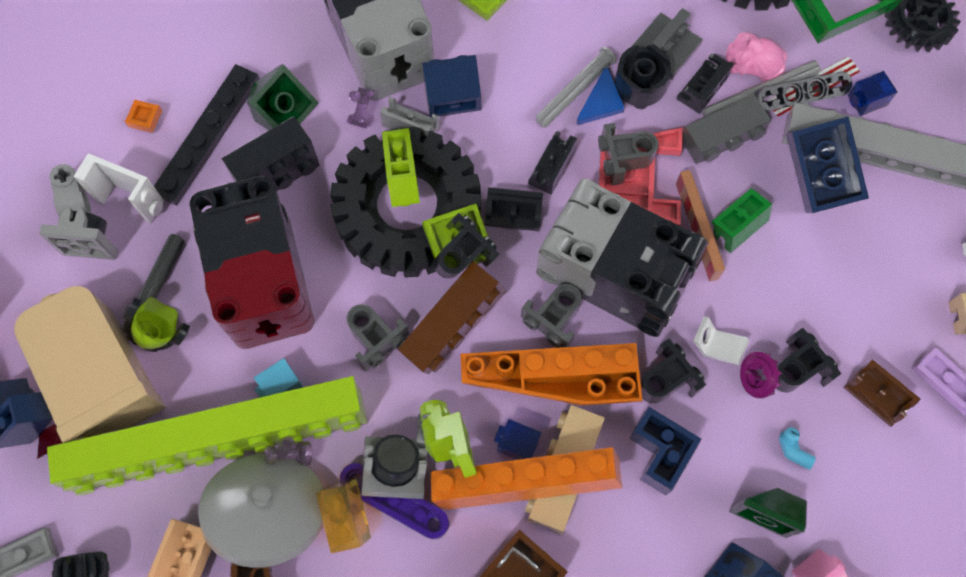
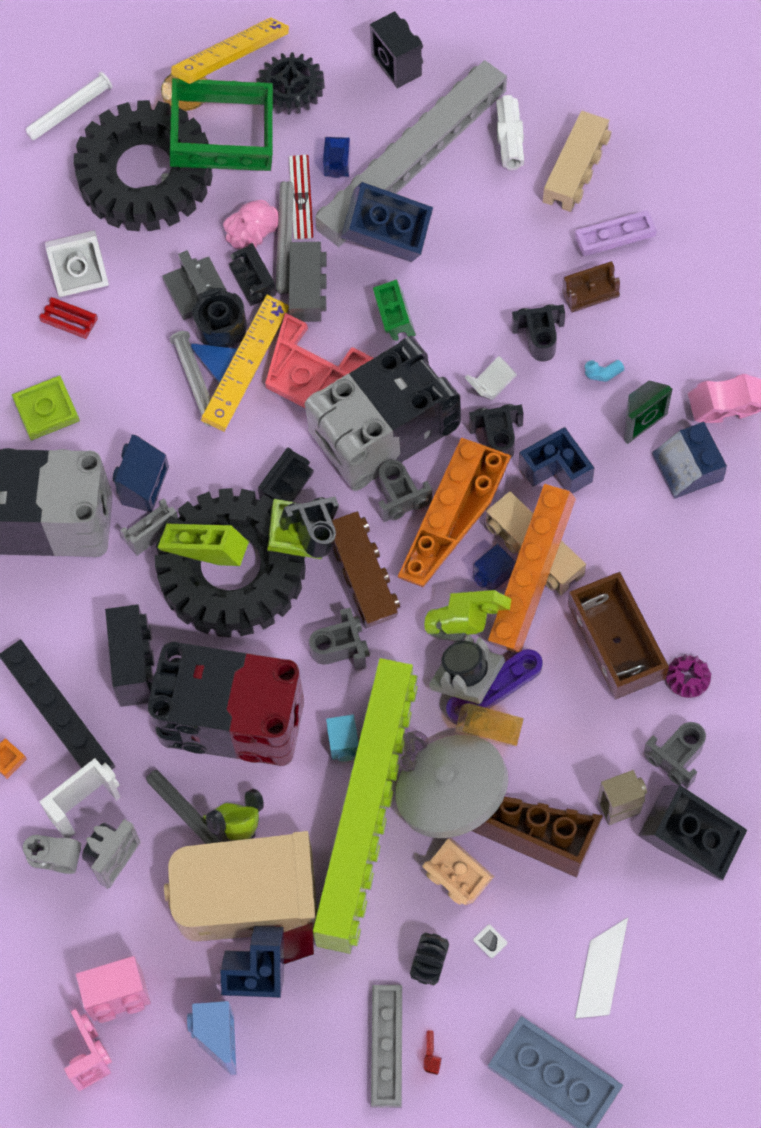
camera: 60 degrees left, 5 degrees down
dark green slope [247,64,319,130] -> none
clear purple piece [346,87,374,129] -> none
black hinge [528,131,577,195] -> none
dark grey pin [598,123,659,186] -> none
nougat tile [676,170,725,282] -> none
magenta gear [740,351,782,399] -> none
black beam [753,72,852,111] -> none
none -> yellow tile [201,295,289,432]

